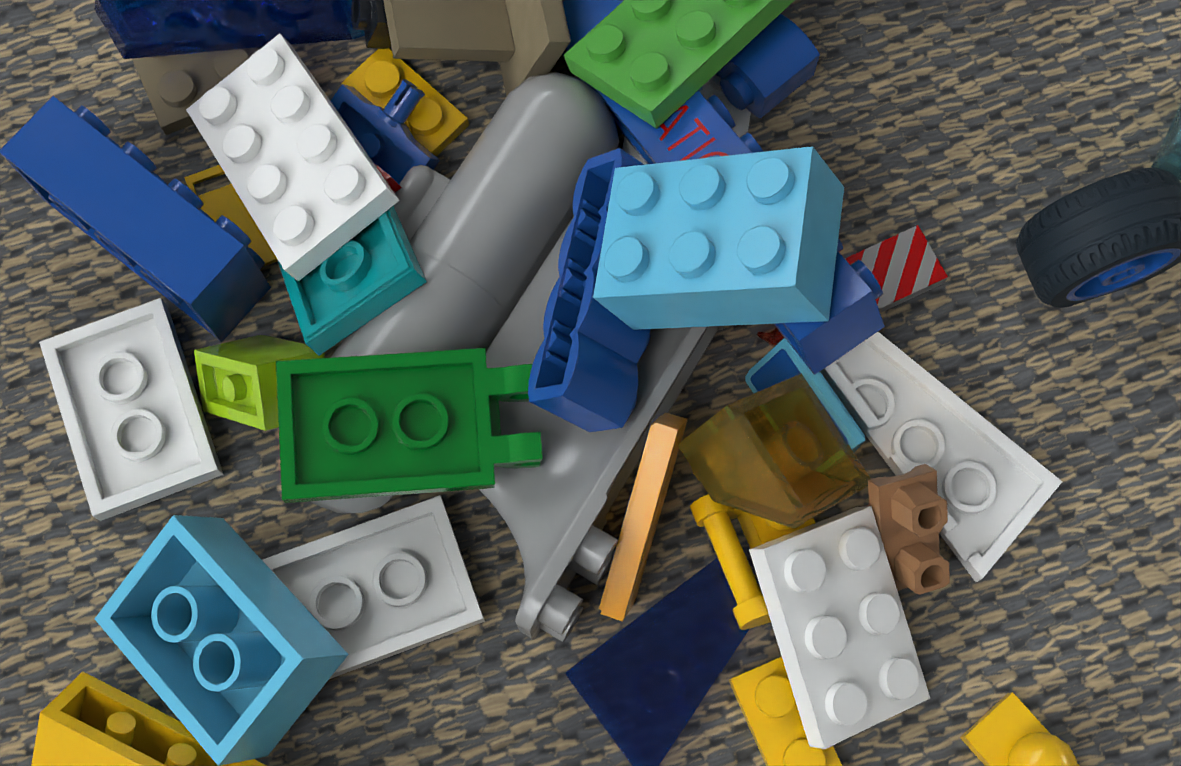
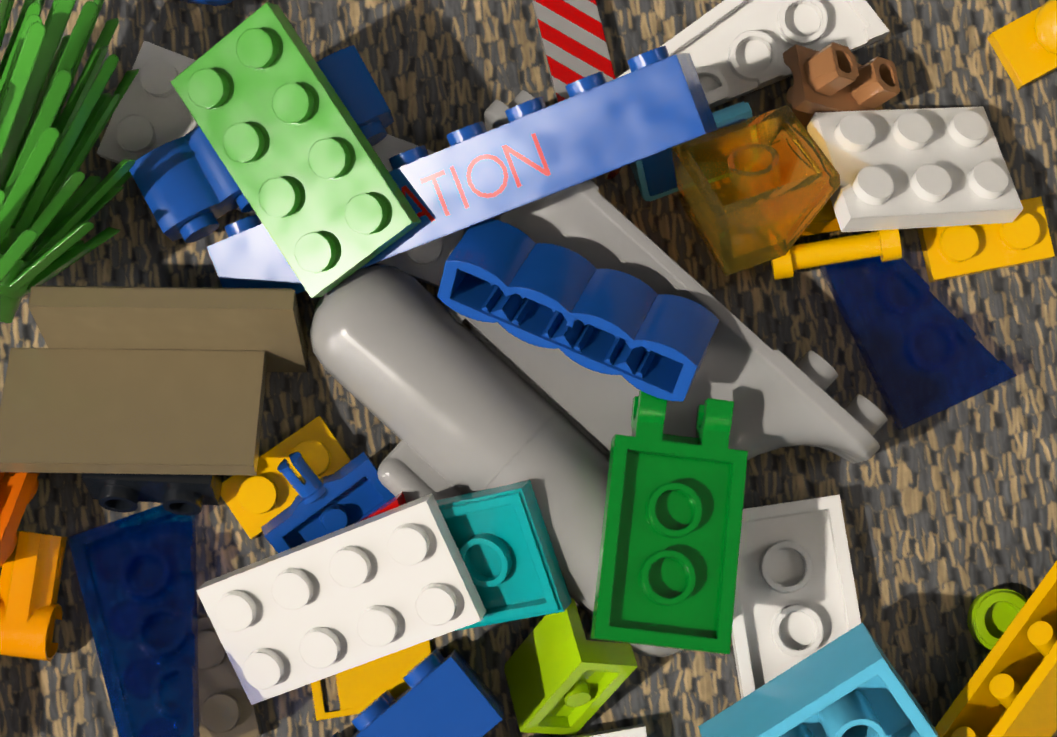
camera: 80 degrees left, 10 degrees up
medium azure brick [593,146,844,330] -> none
light orange tile [599,412,688,622] -> none

